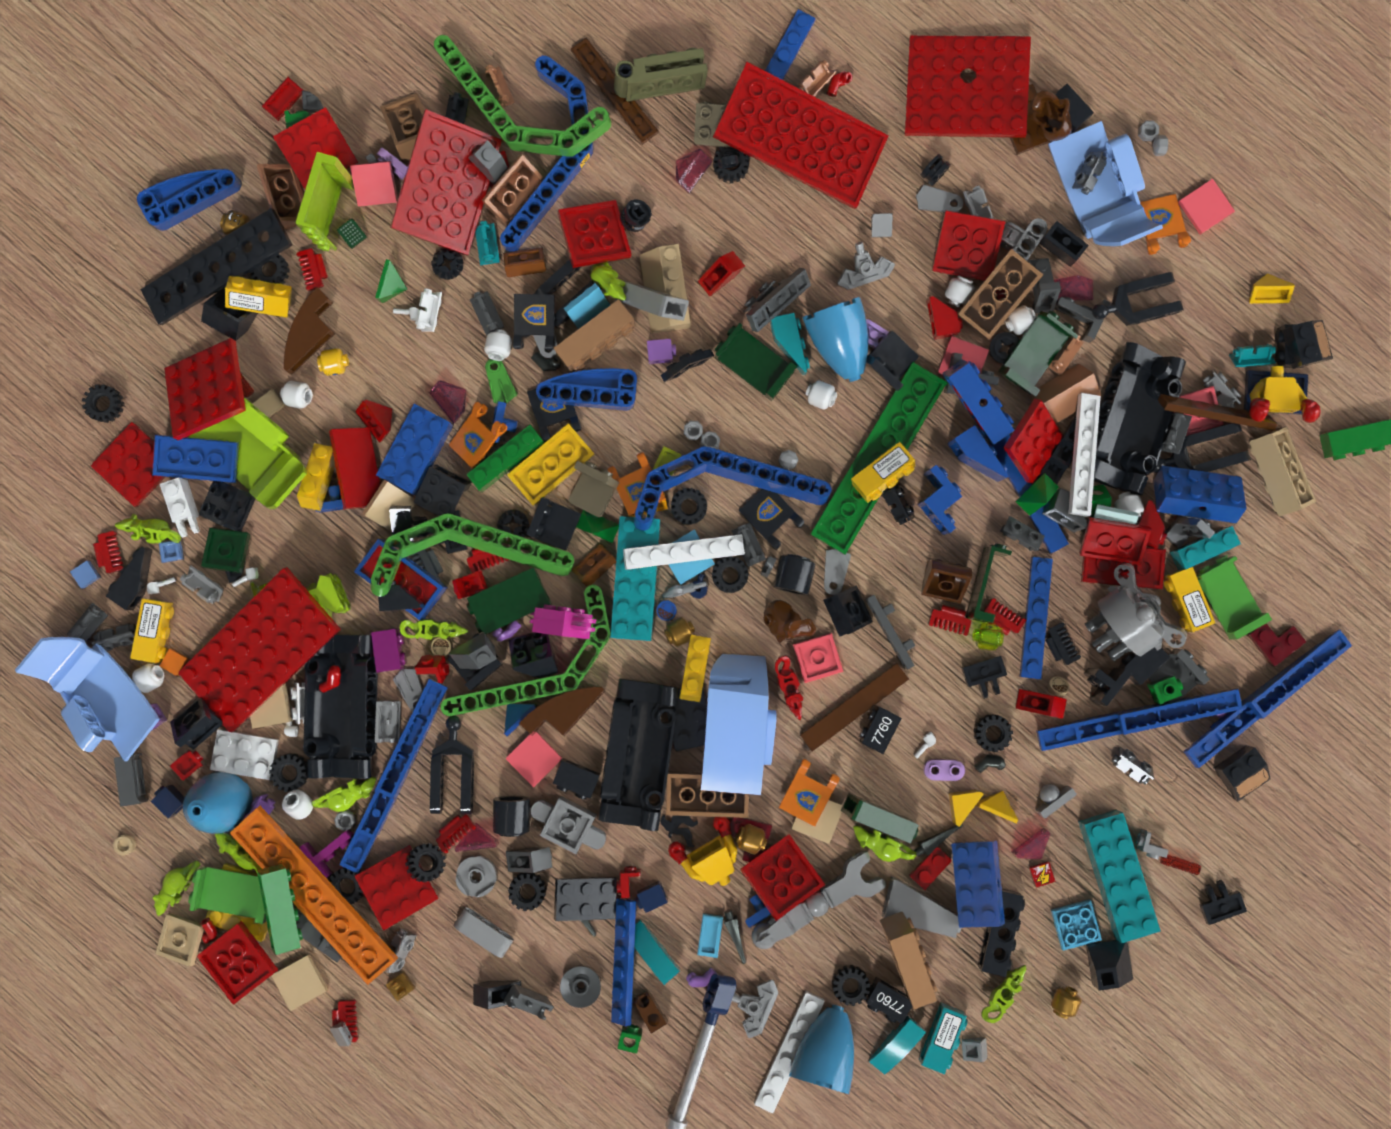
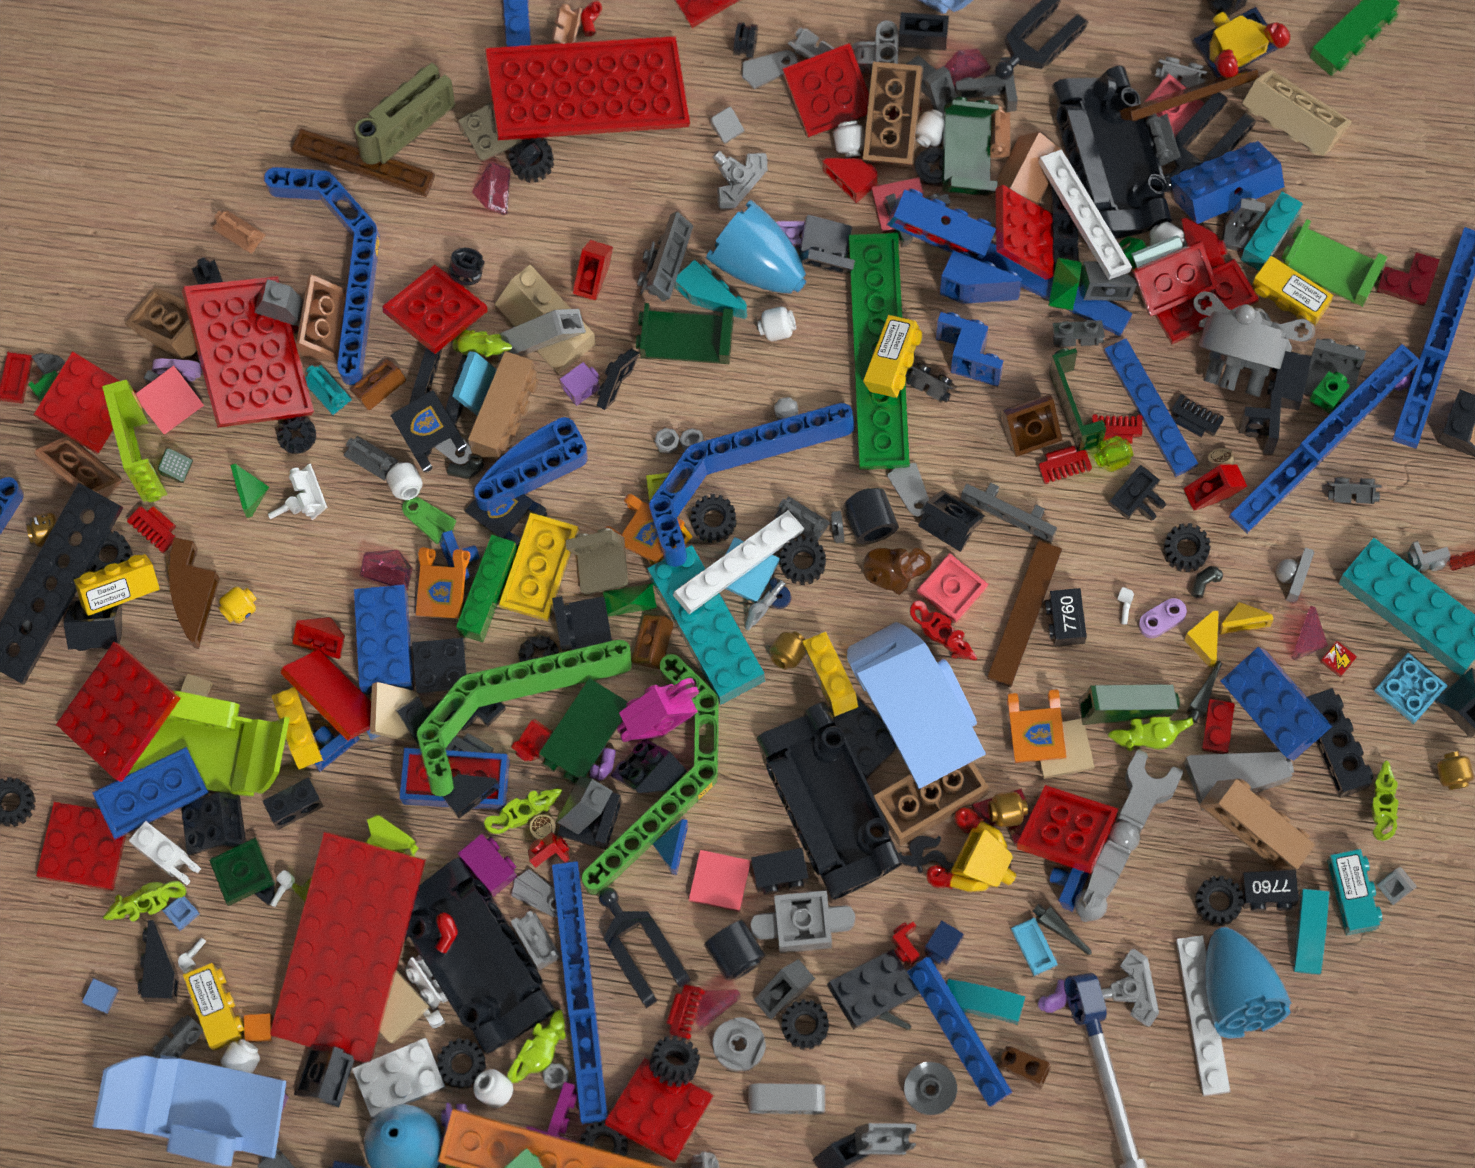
camera: 25 degrees left, 15 degrees down
dark grey hinge [67,603,108,642] -> none
red piece [93,531,124,573] -> none
red bracket [169,749,203,781] -> none
light grey hinge [180,565,224,604] -> none
white head [280,381,313,408] -> none
bright green beam [434,35,612,157] -> none
red piece [467,545,509,573] -> none
reddish brown slope [519,687,605,736] -> none
green bracket [617,1024,643,1054] -> none
blue tile [657,601,677,621] -> none
black flag [739,489,804,550] -> none
teal hinge [1229,344,1276,367] -> none
none -> black brick [262,777,324,830]

